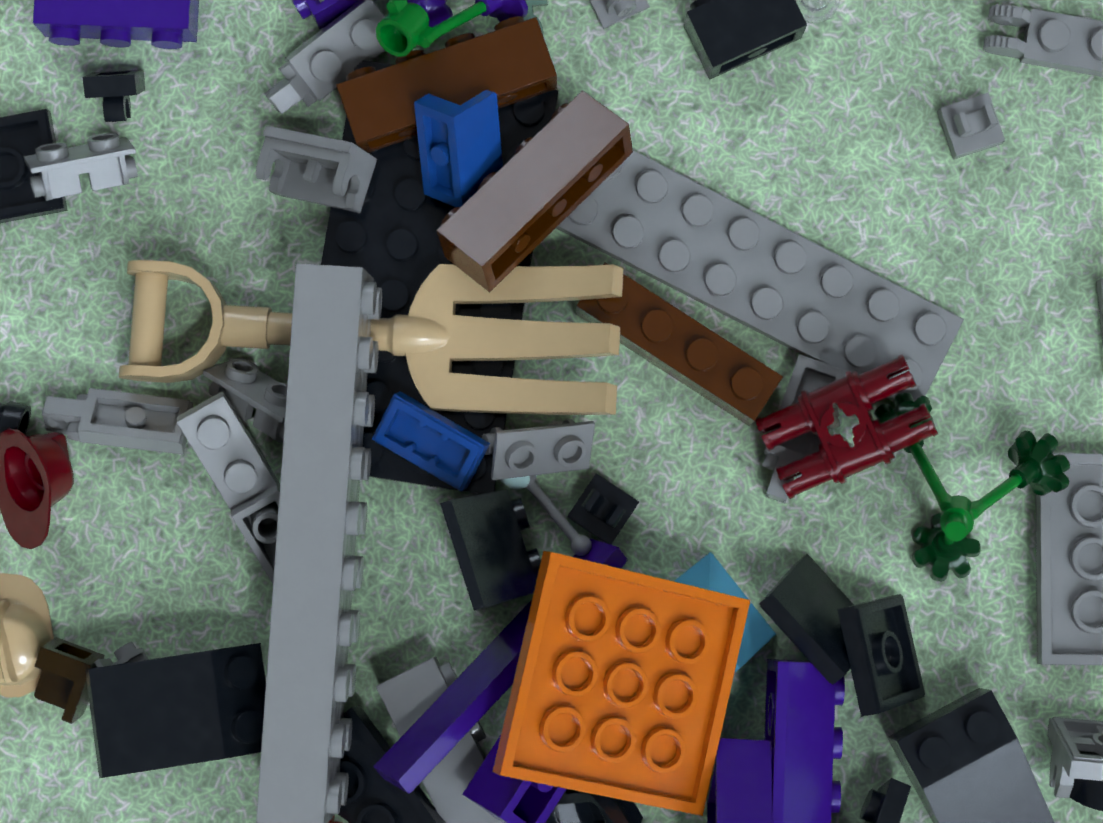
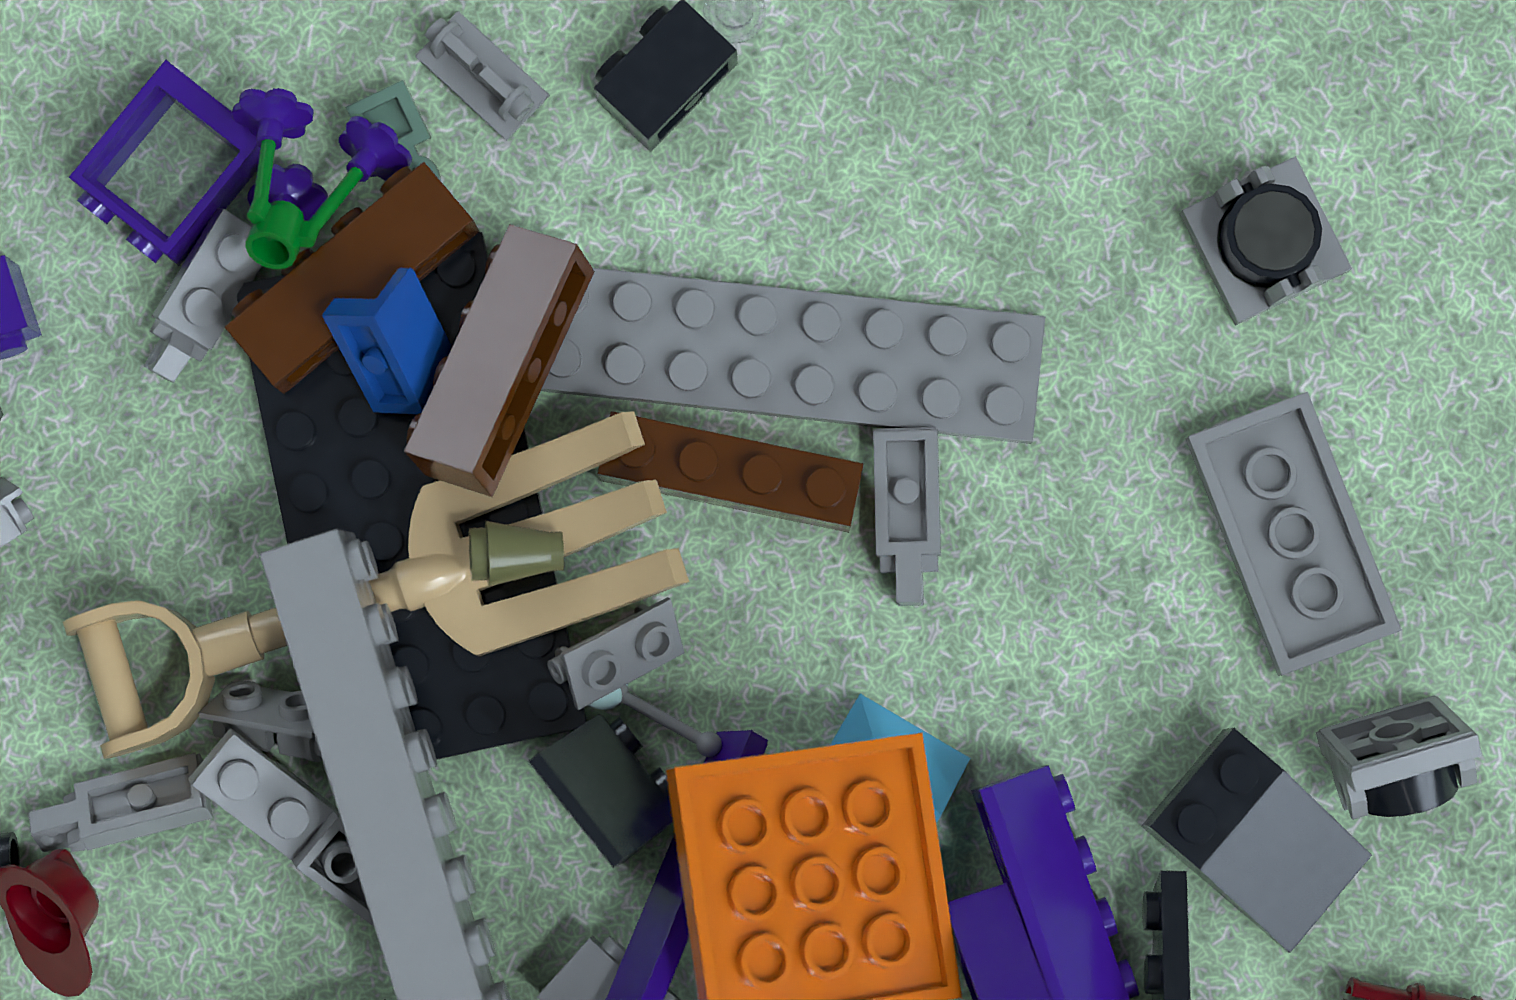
camera: 20 degrees left, 0 degrees up
light grey hinge [256,126,377,213] -> none
blue plate [372,391,490,492] -> none
black tile [567,473,639,545] -> none
dark red pin [755,354,938,499] -> none
black tile [759,554,854,685] -> none
black tile [837,594,925,717] -> none
dark green plant [874,393,1070,582] -> none
light grey tile [937,92,1005,160] -> none
none -> olive cone [469,521,564,587]

